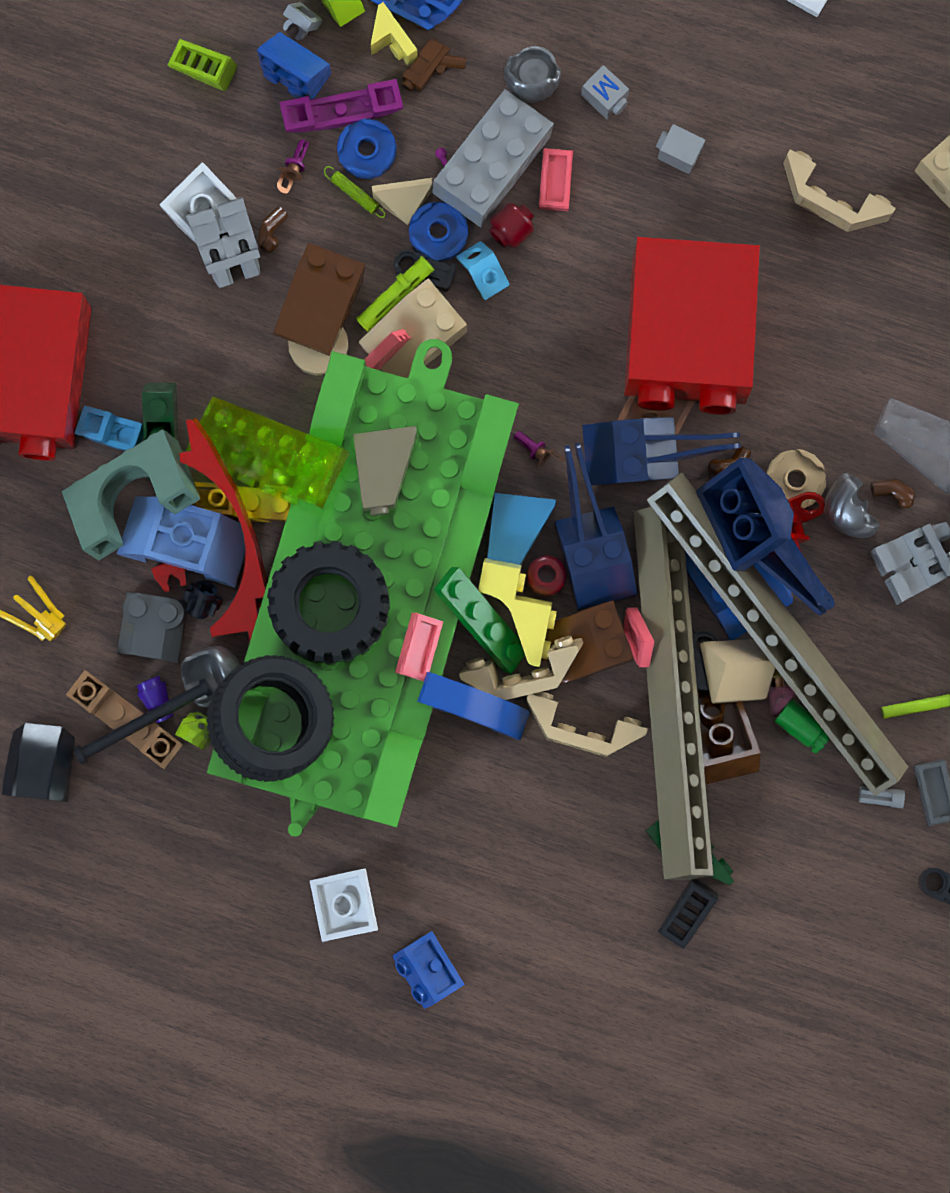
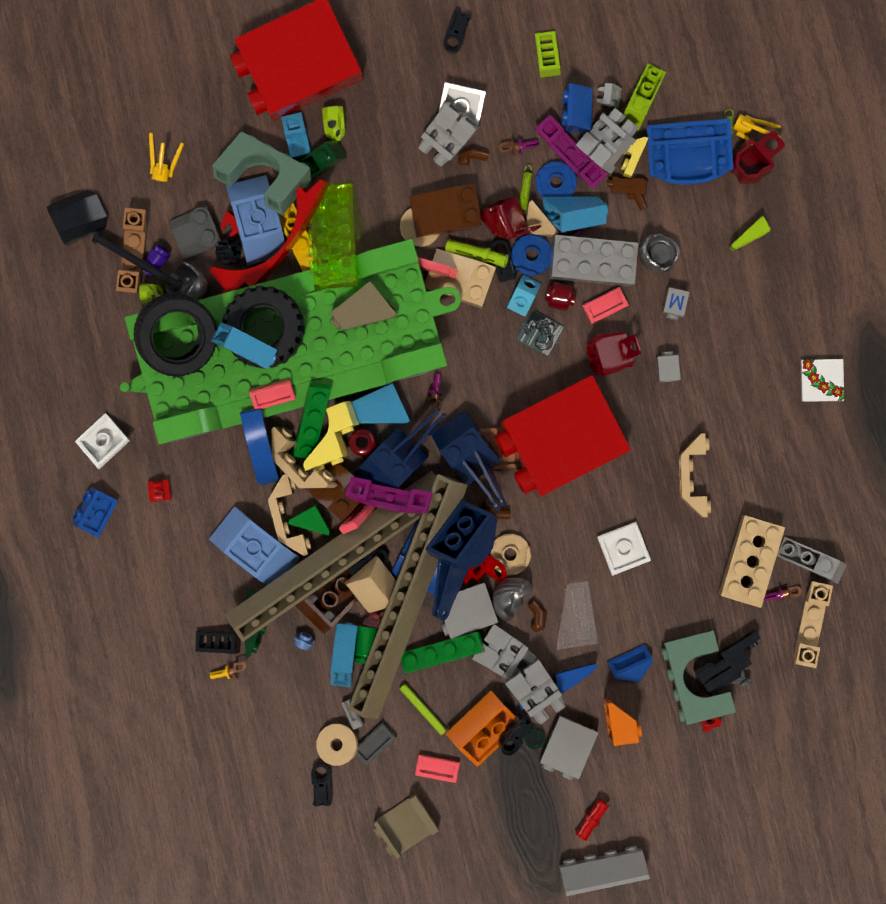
camera: 55 degrees right, 5 degrees up
none -> red tile [147,479,171,503]
none -> medium blue slope [209,506,300,585]
none -> piece [210,661,246,679]
none -> dark azure slope [211,322,277,369]
none -> green slope [288,506,331,536]
none -> medium blue plate [293,632,315,650]
none -> tan tile [316,724,358,766]
none -> lime rock [322,106,345,142]
none -> dark azure slope [330,622,358,688]
none -> magenta slope [346,477,433,514]
none -> green plate [401,632,485,674]
none -> light grey brick [437,582,498,639]
none -> black piece [443,10,471,54]
none -> dark red piece [480,196,542,239]
none -> piece [516,310,564,357]
none -> dark azure slope [543,197,608,232]
none -> light grey hips [576,108,639,174]
none -> dark red piece [586,331,641,376]
none -> white tile [597,522,651,576]

